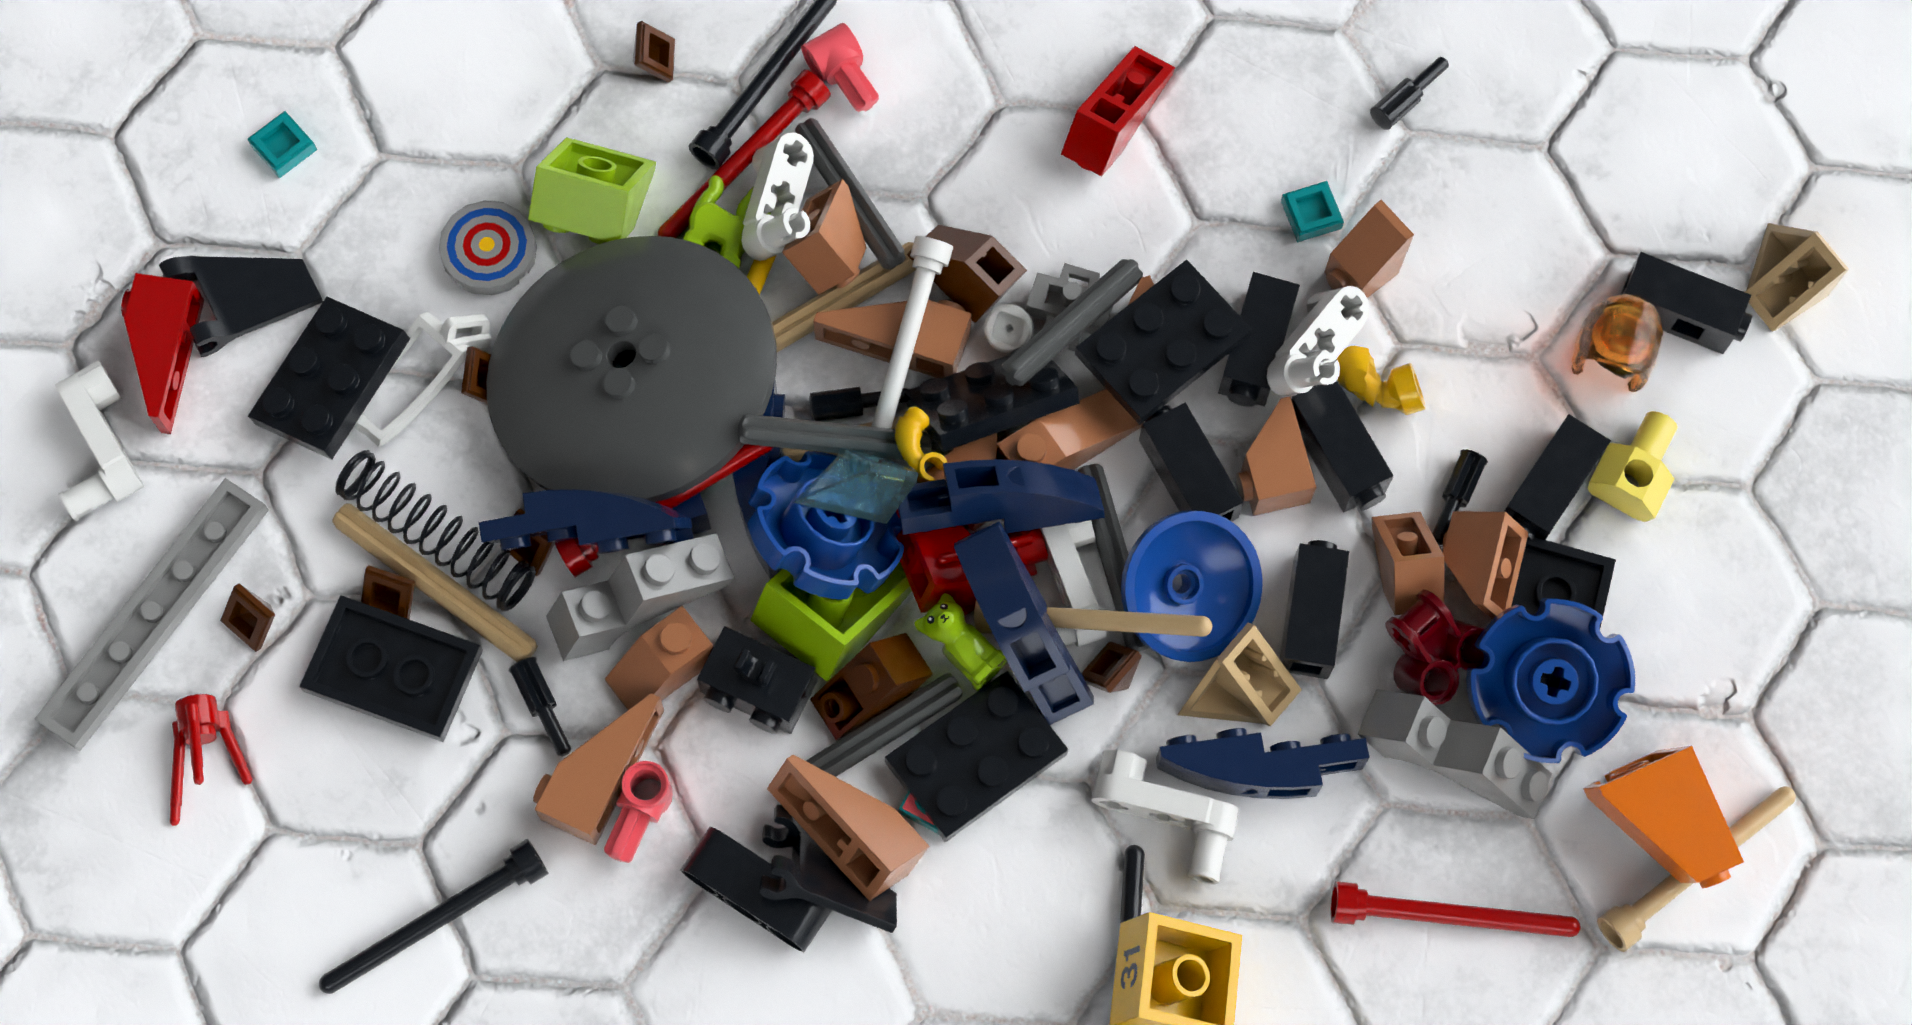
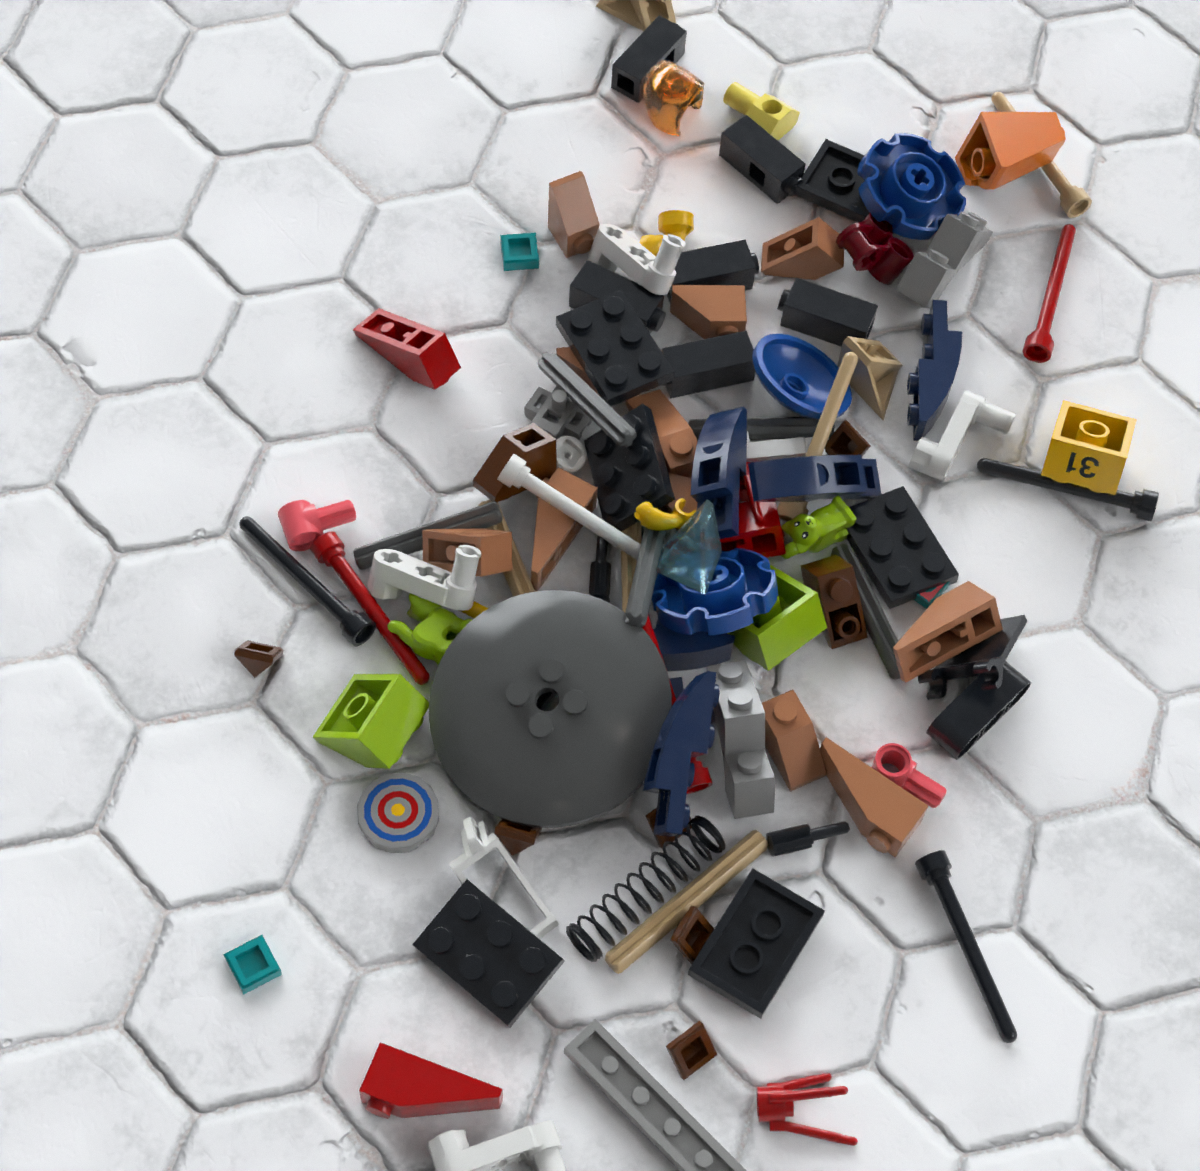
camera: 80 degrees left, 10 degrees down
black flag [159,256,323,357] -> none
black brick [697,626,818,734] -> none
black axle [1370,57,1449,130] -> none
black axle [1432,449,1488,545] -> none
nougat slope [1443,511,1529,620] -> none

